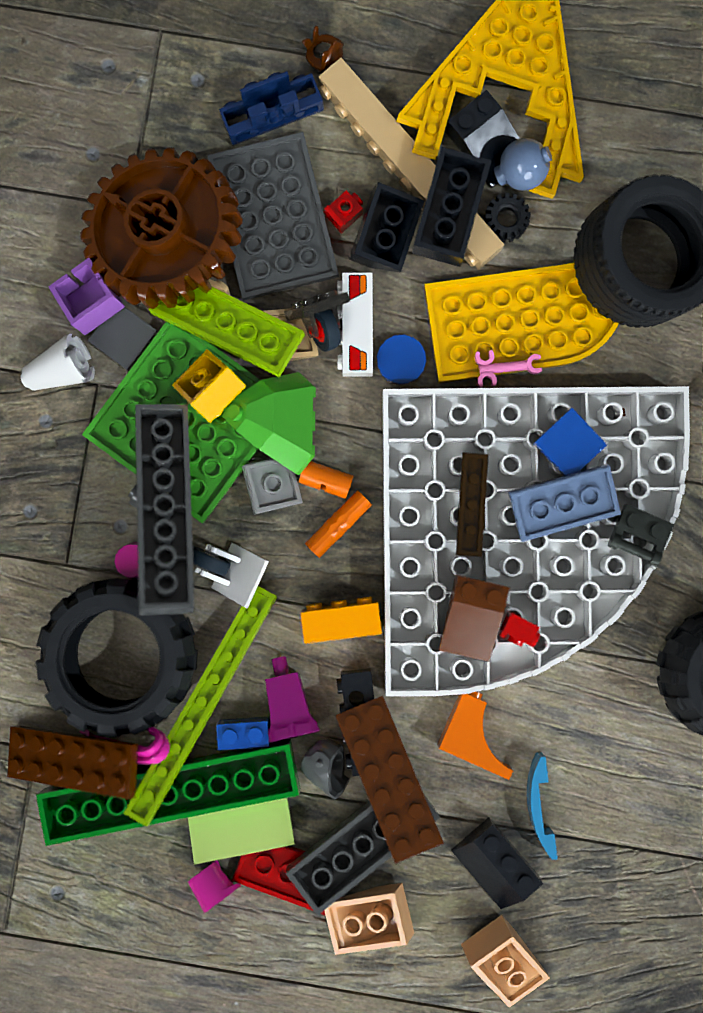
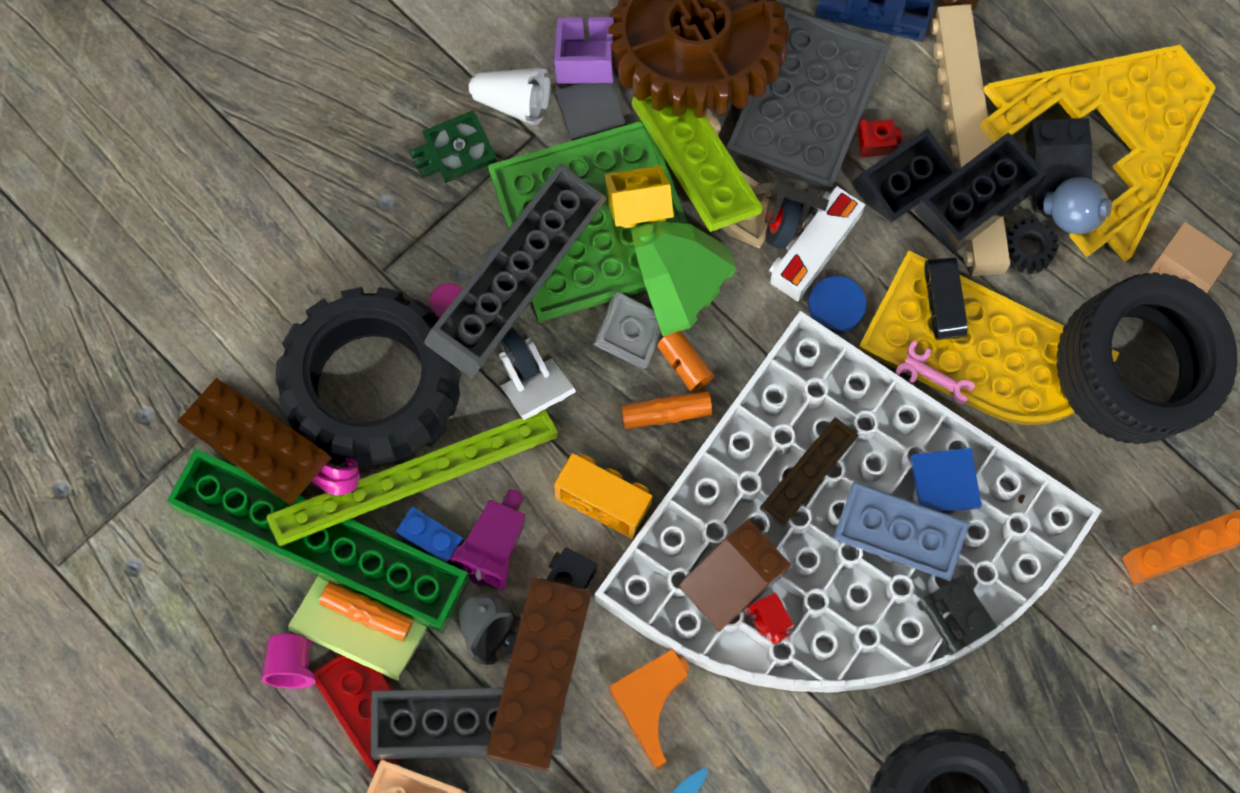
camera: 30 degrees right, 15 degrees down
none -> orange axle [319,581,414,642]
none -> dark green piece [410,110,497,183]
none -> black beam [924,257,968,341]
none -> light nougat slope [1148,222,1233,293]

